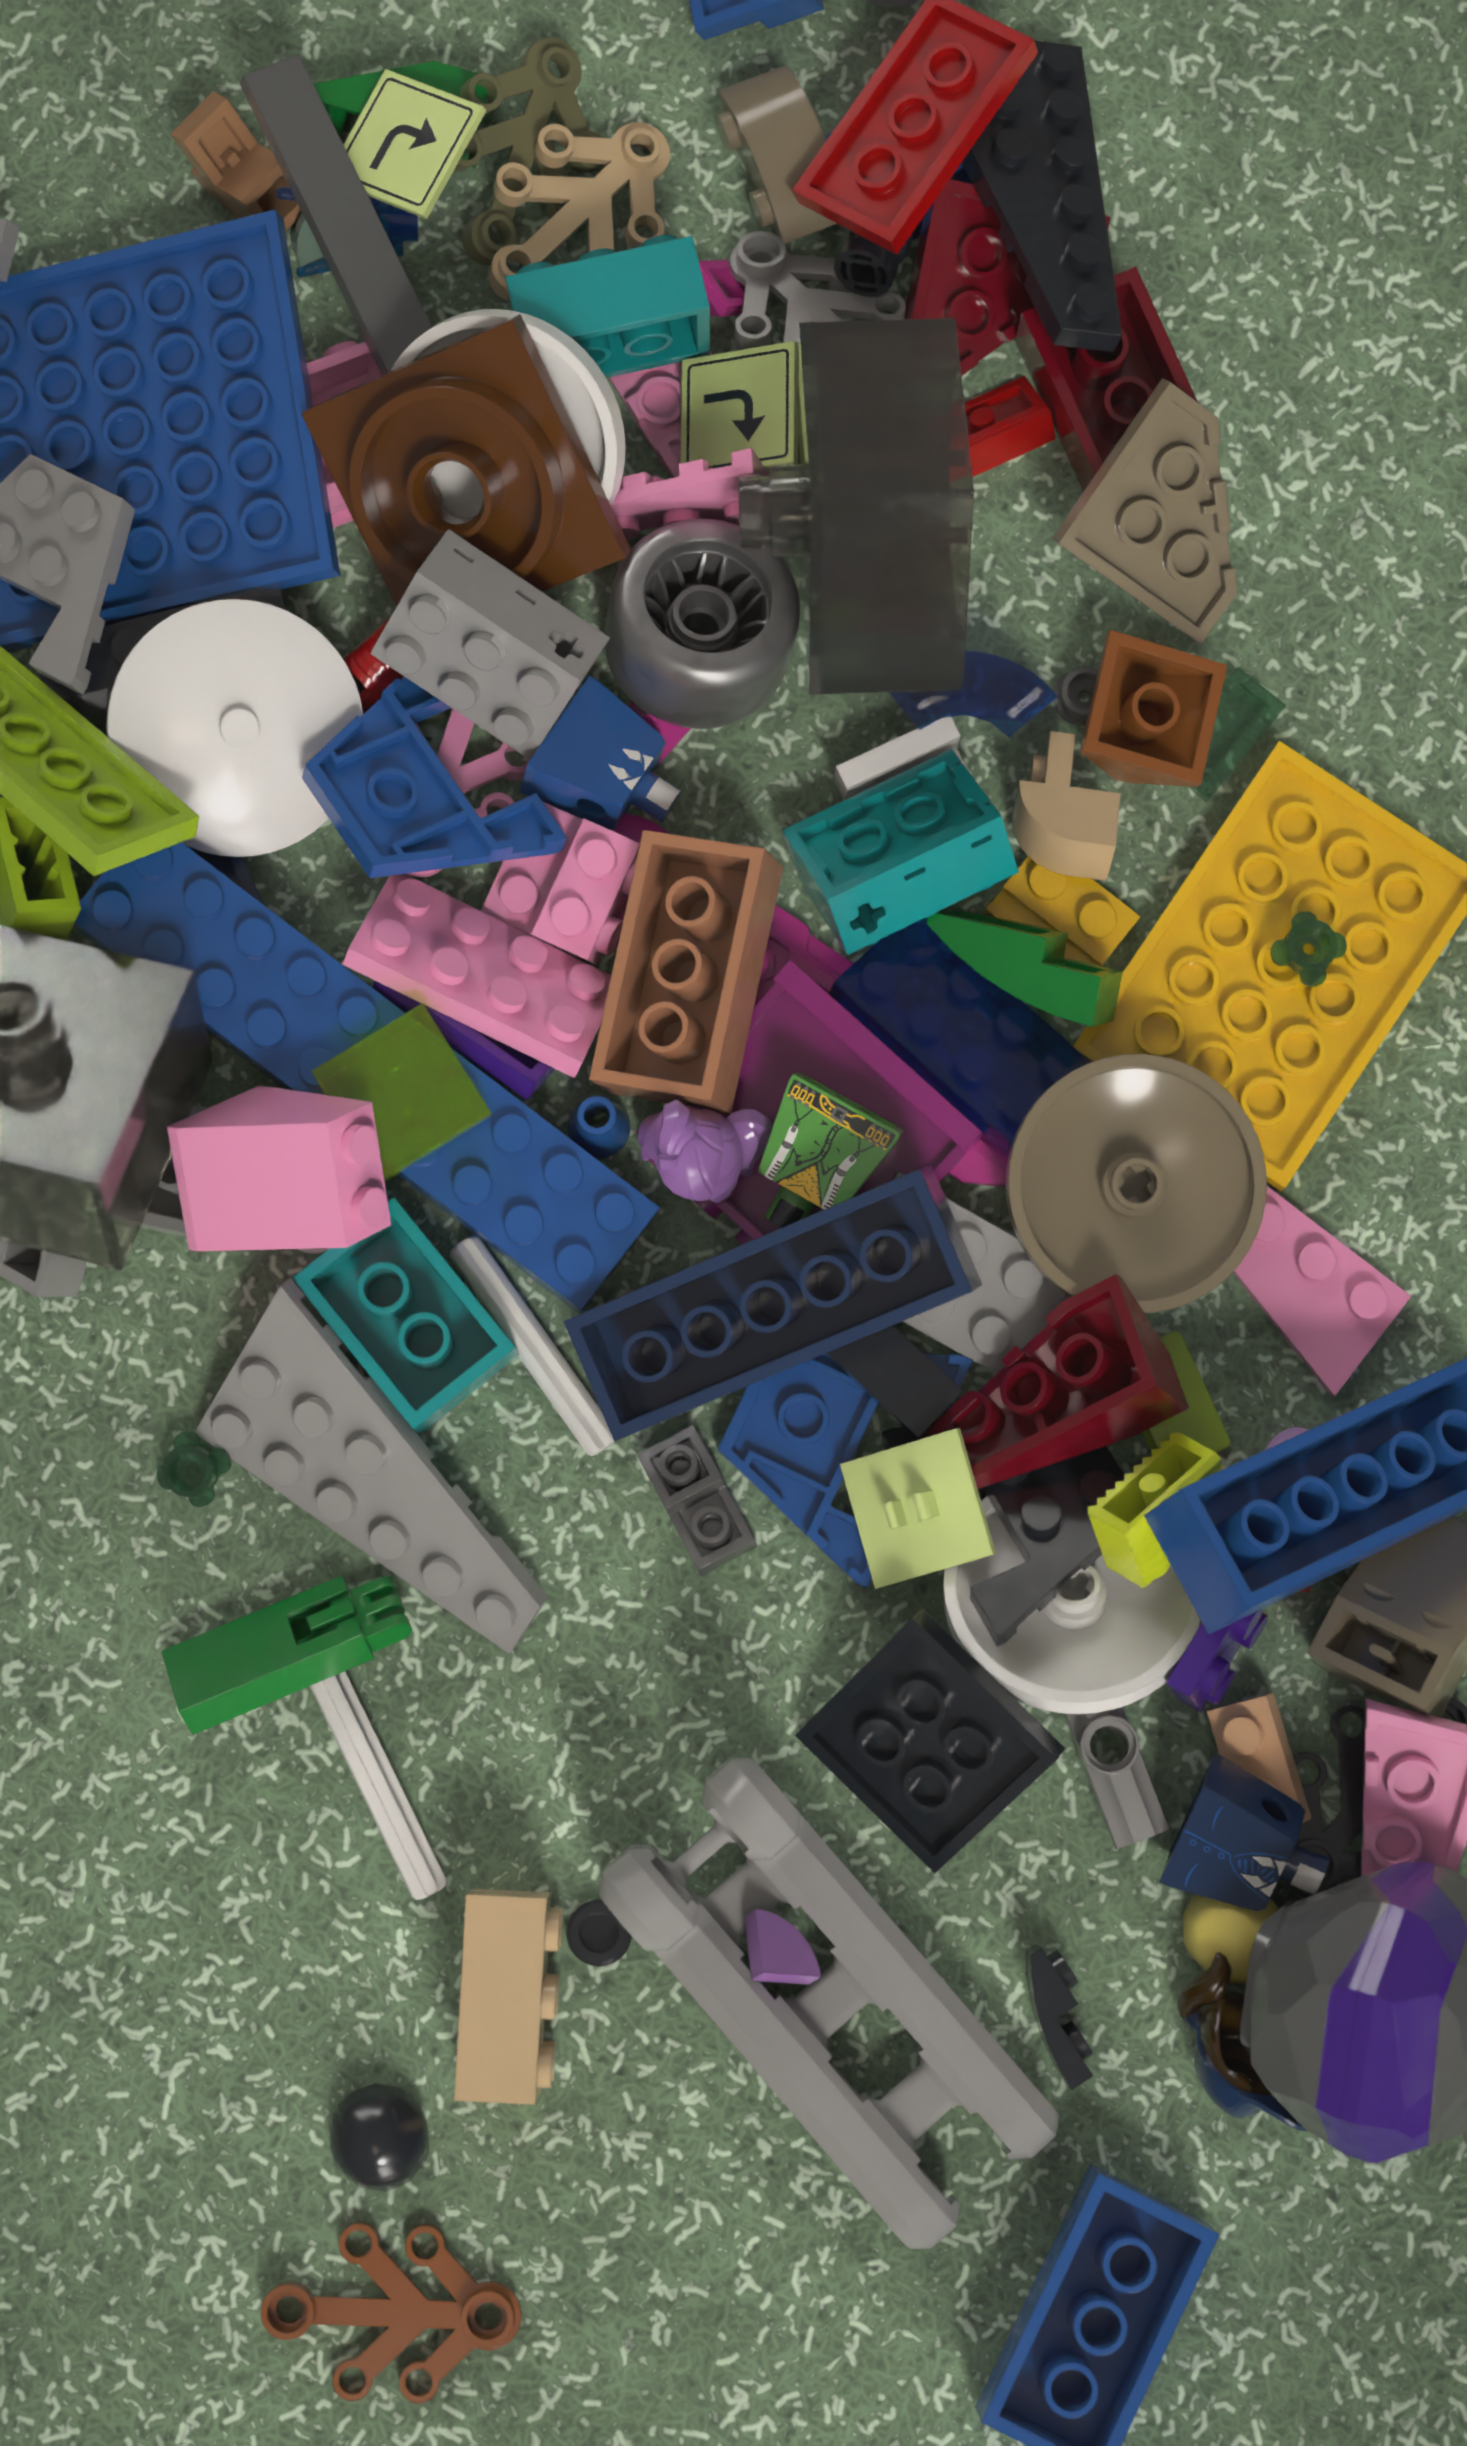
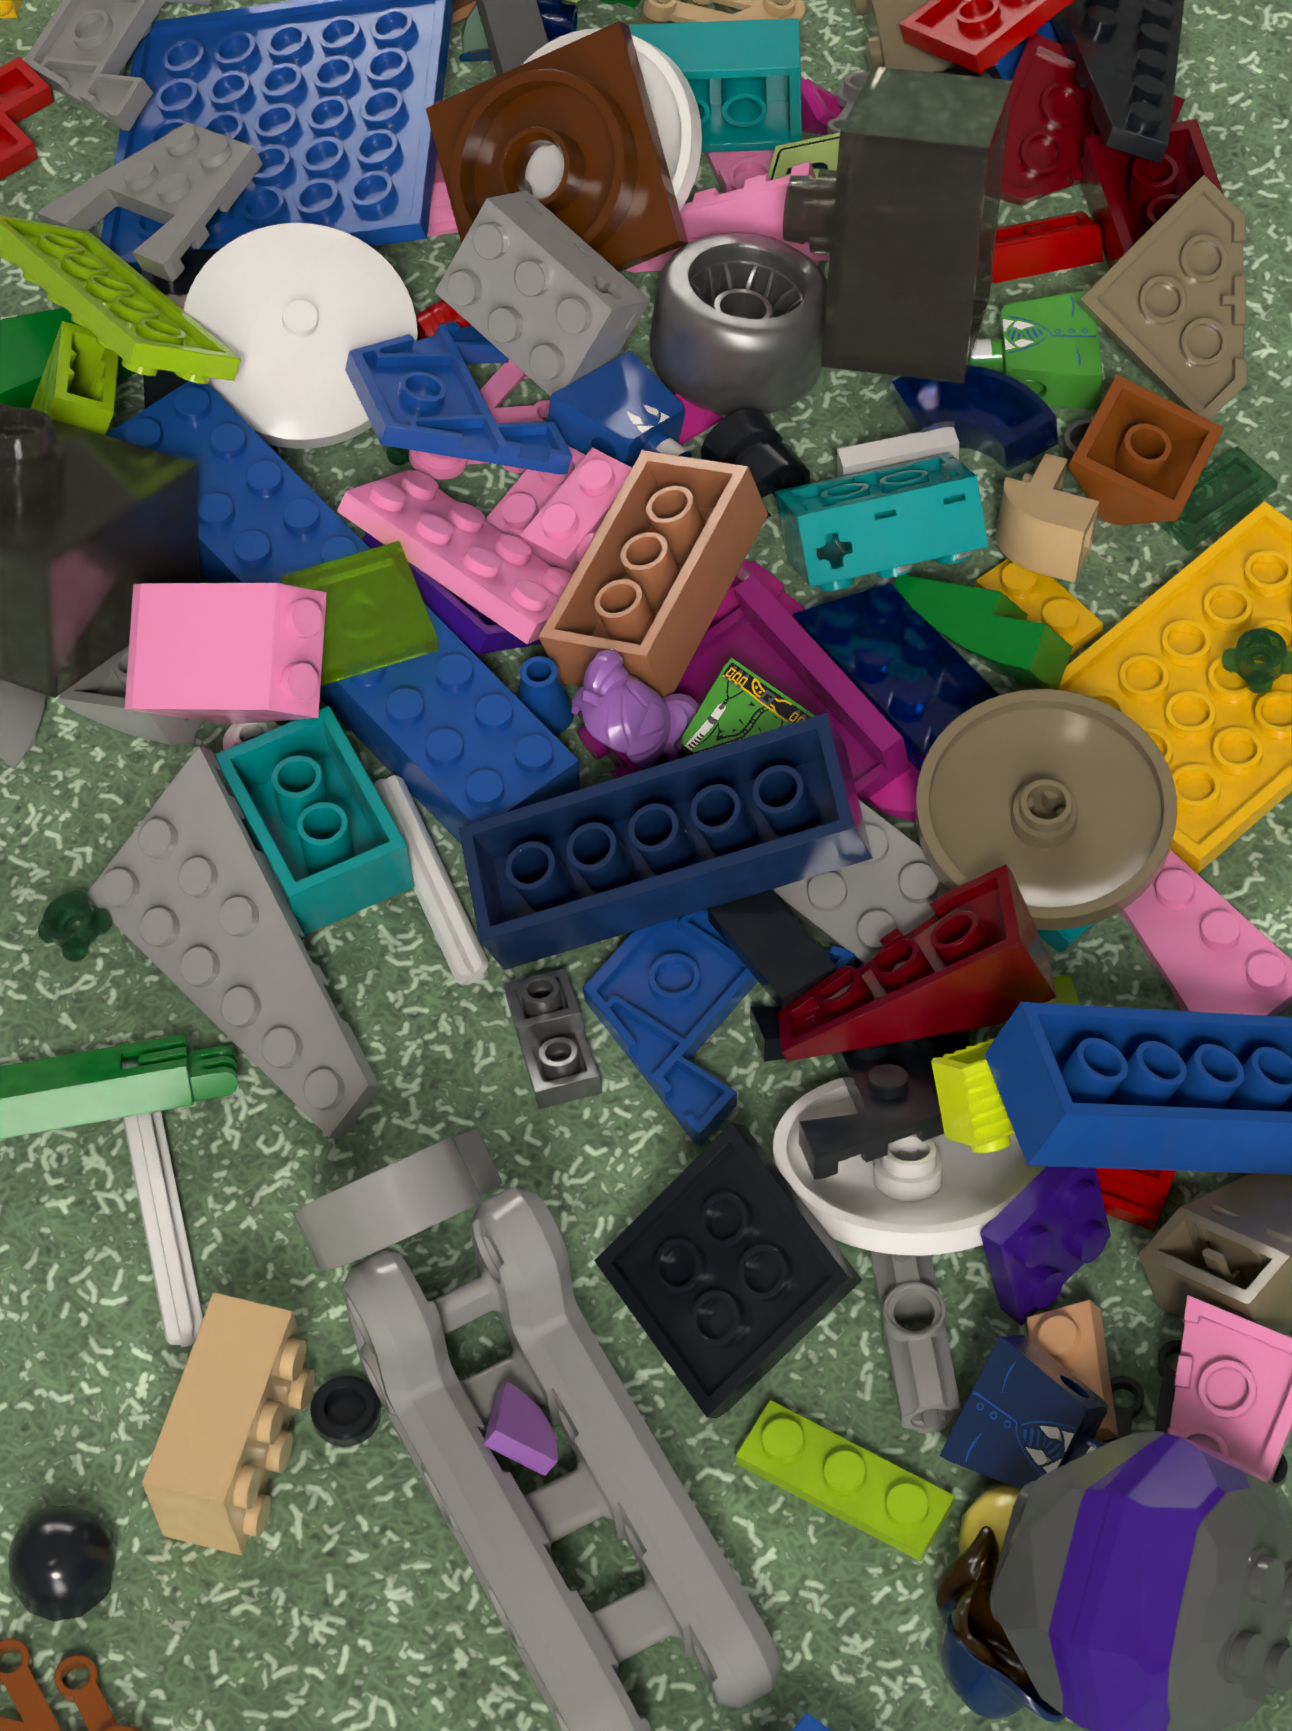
camera: 20 degrees right, 25 degrees down
yellowish green piece [840,1428,996,1589] -> none
black slope [1026,1944,1094,2090] -> none
none -> light grey animal [294,1128,503,1270]
none -> black wheel [701,408,810,518]
none -> lime plate [735,1400,955,1562]
none -> bright green torso [966,290,1103,410]

